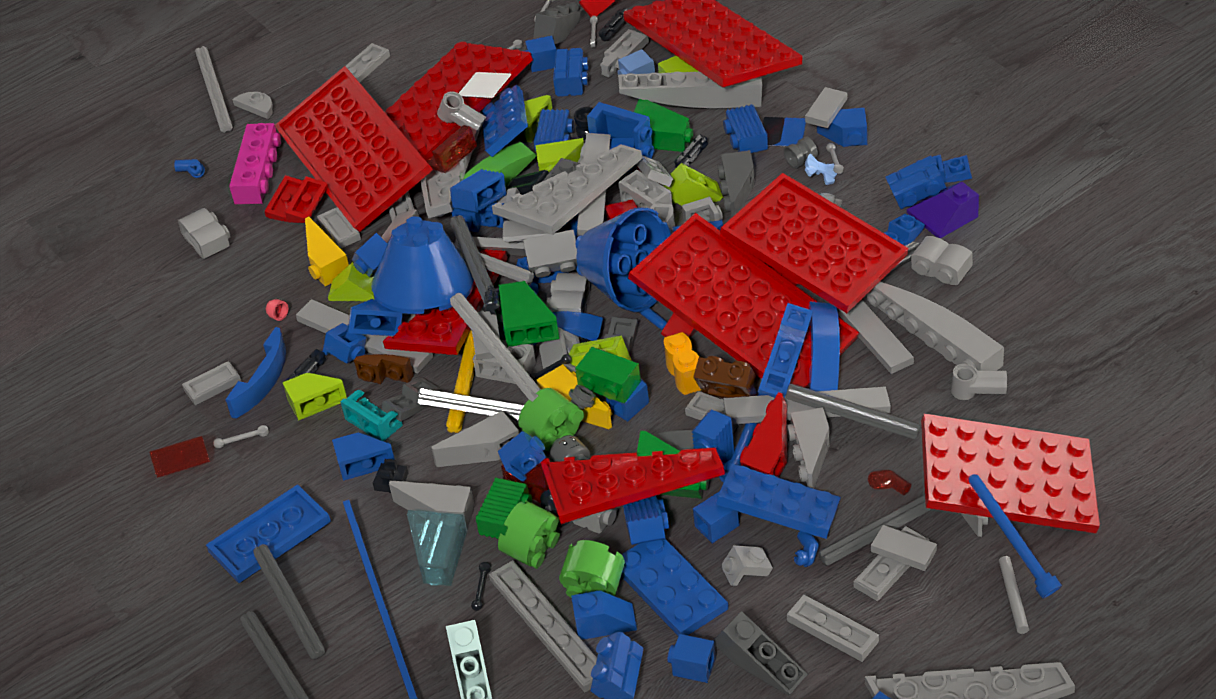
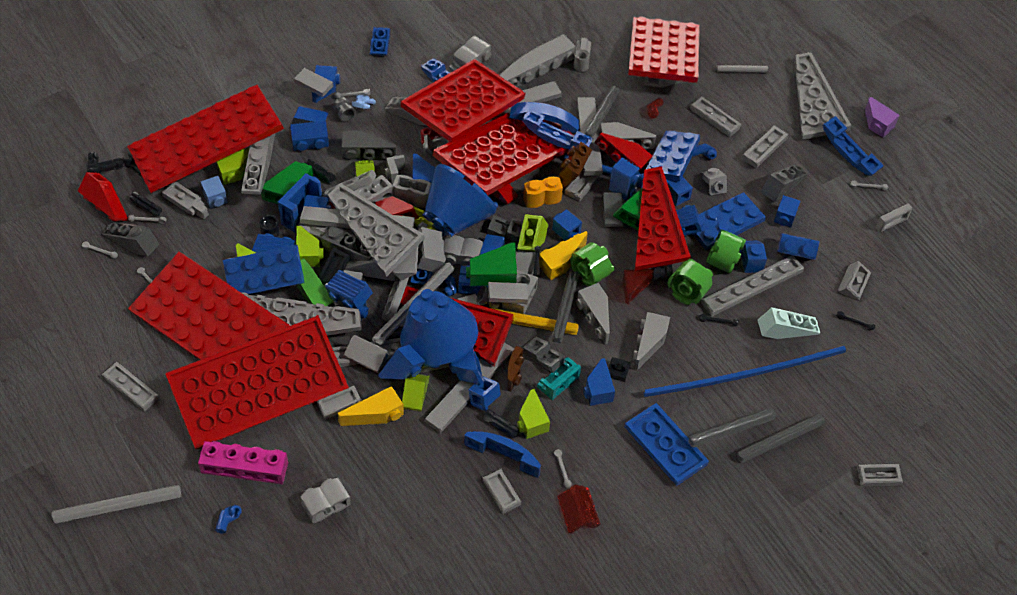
camera: 95 degrees left, 10 degrees up
light grey plate [232,92,273,119] -> none
red slope [264,175,328,223] -> none
coral hinge [266,299,289,321] -> none
clear light blue slope [407,510,467,586] -> none
clear red panel [426,125,477,173] -> none
light grey piece [437,91,487,135] -> none
dark grey axle [450,215,502,314] -> none
light grey axle [450,293,541,402] -> none
white sticker [459,72,511,98] -> none
green brick [476,478,532,539] -> none
black axle [483,285,500,315] -> none
blue brick [498,431,546,482] -> none
blue brick [524,36,556,72] -> none
dark grey head [549,435,590,462] -> none
blue brick [553,48,589,97] -> none
dark grey plate [568,385,595,409] -> none
green brick [575,347,641,404] -> none
dark grey axle [819,494,931,566] -> none
light grey tile [871,525,937,571] -> none
blue brick [885,155,946,210] -> none
dark purple slope [907,182,979,239] -> none
blue piece [969,474,1062,599] -> none

